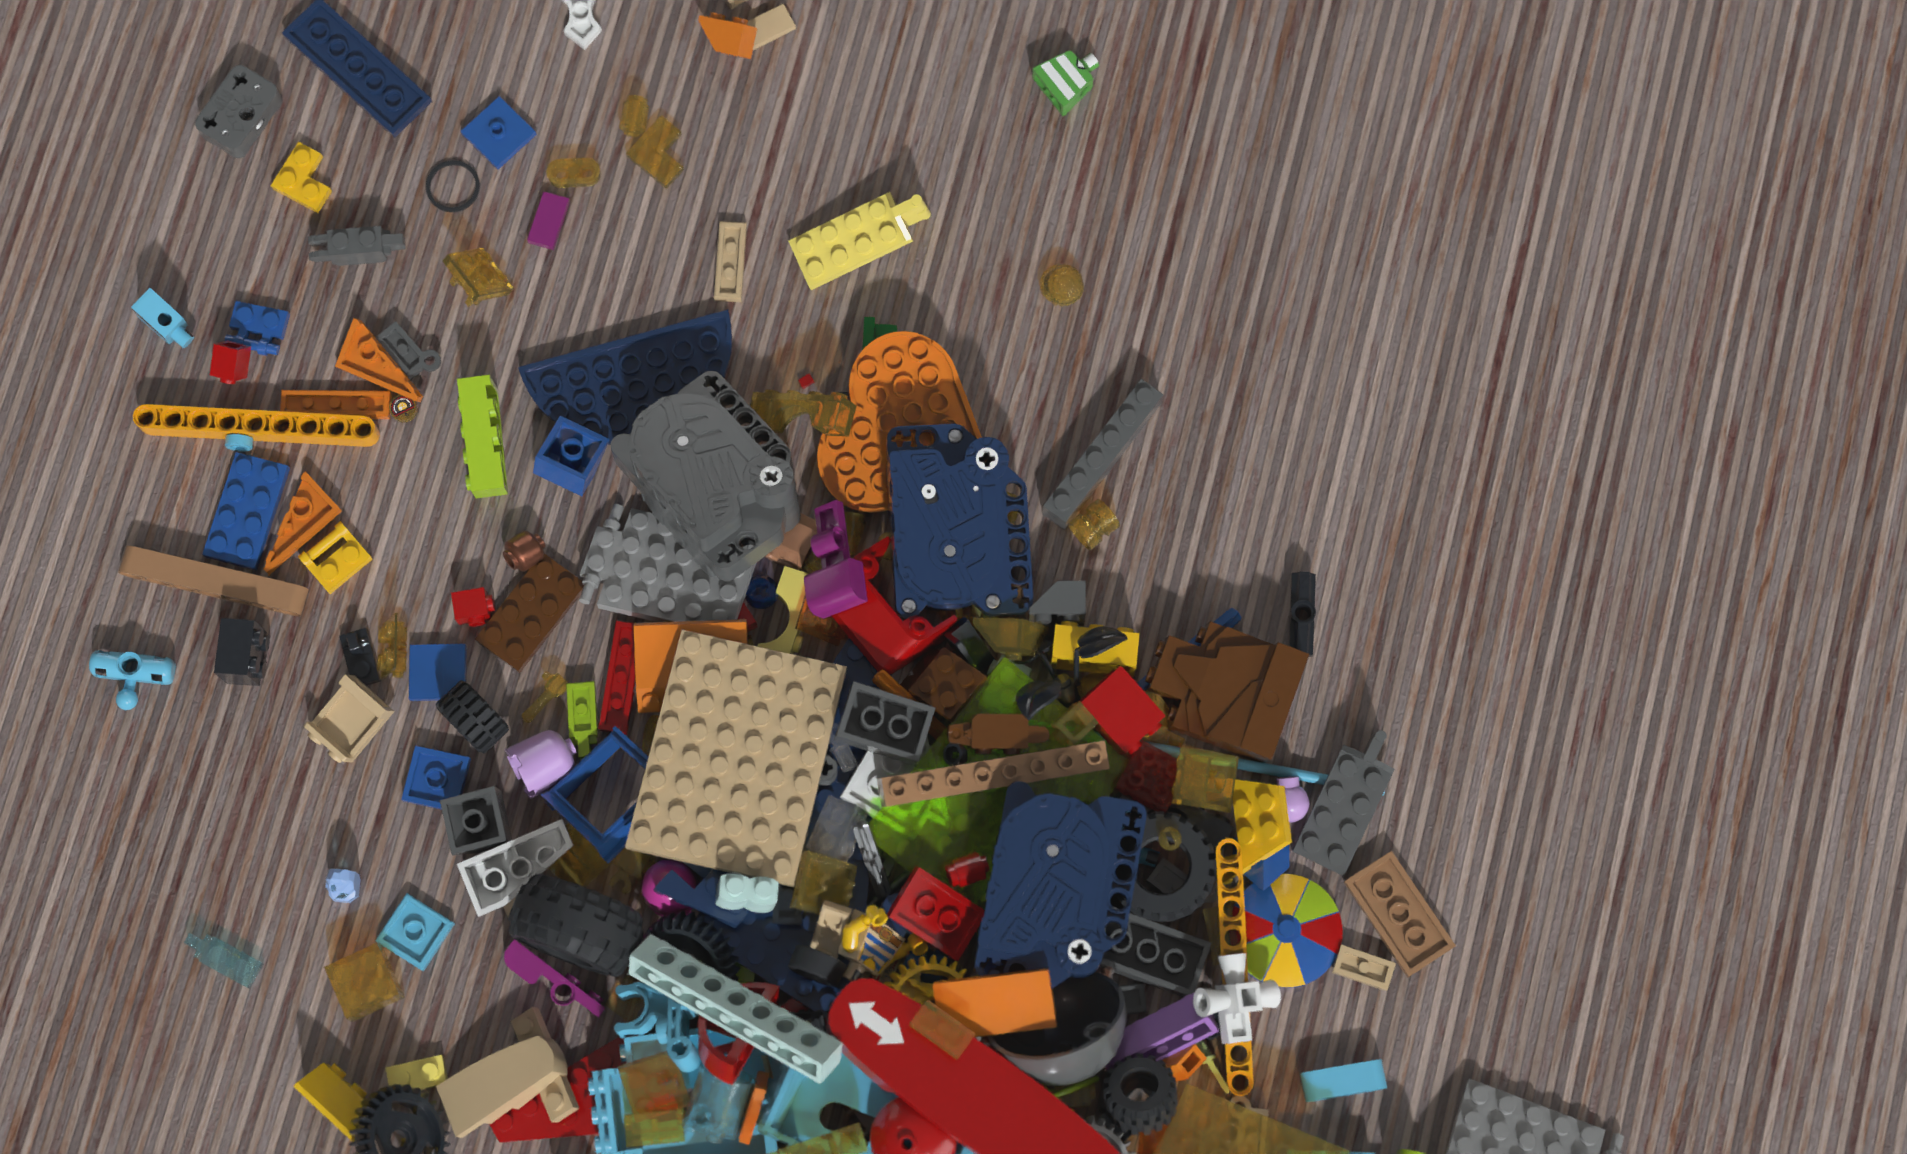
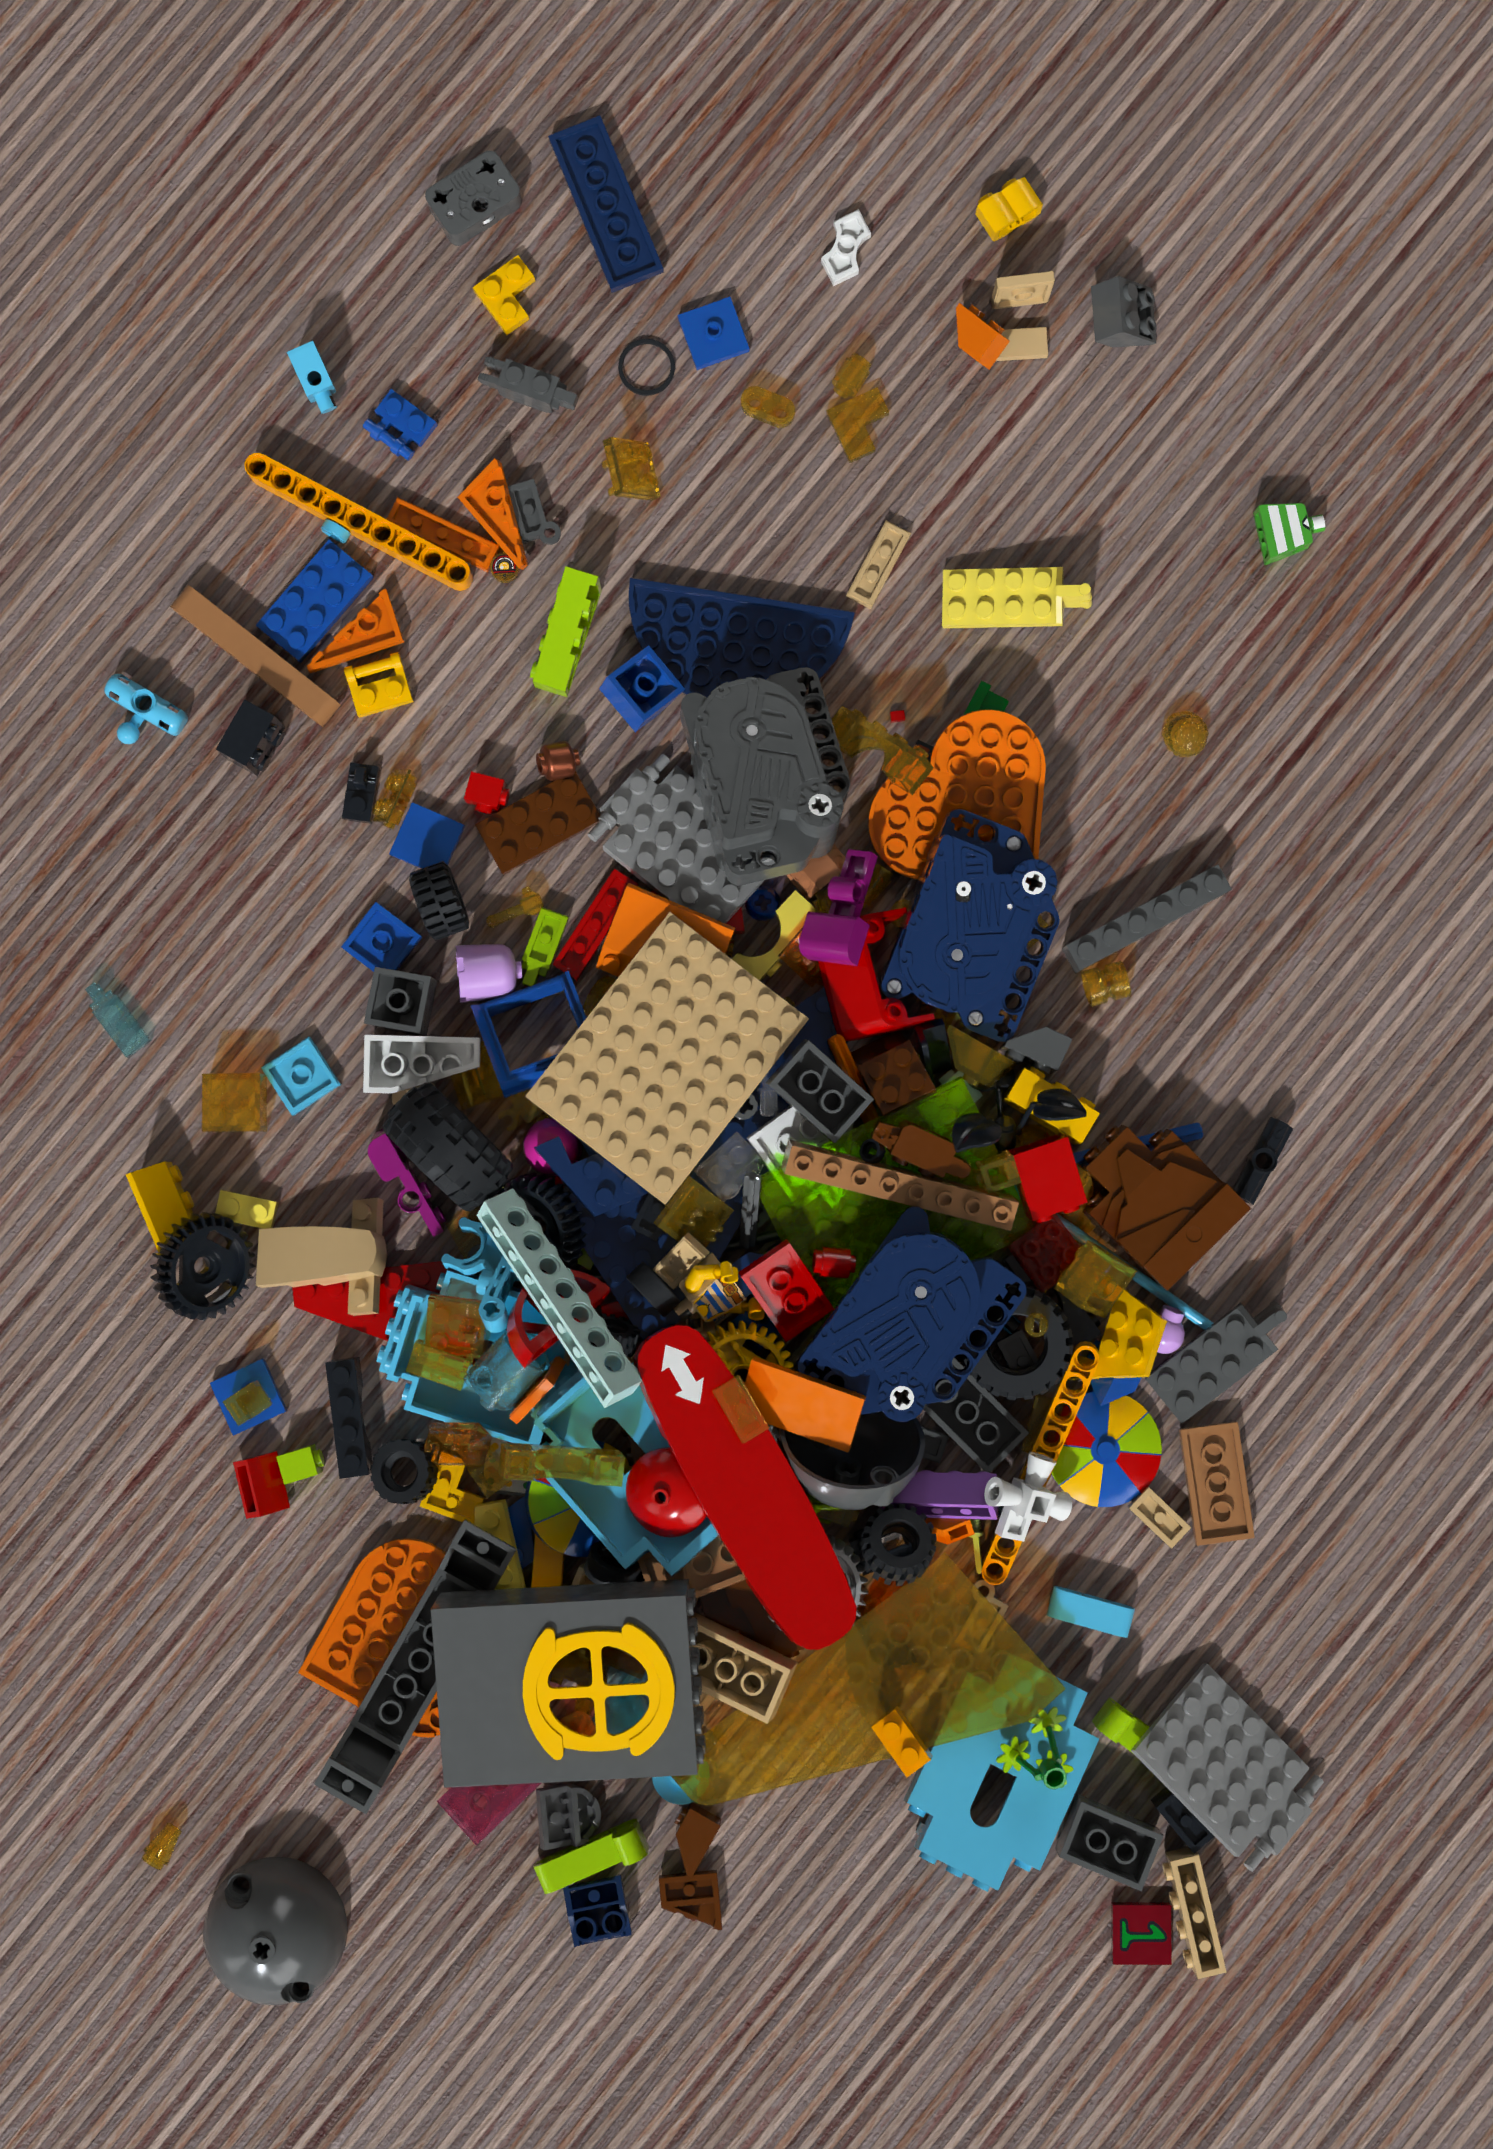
camera: 25 degrees right, 10 degrees up
red brick [209,340,251,384] -> none
tan panel [303,674,395,763] -> none
light blue rock [326,869,361,903] -> none
magenta tile [527,191,570,250] -> none
light aqua brick [715,873,779,913] -> none

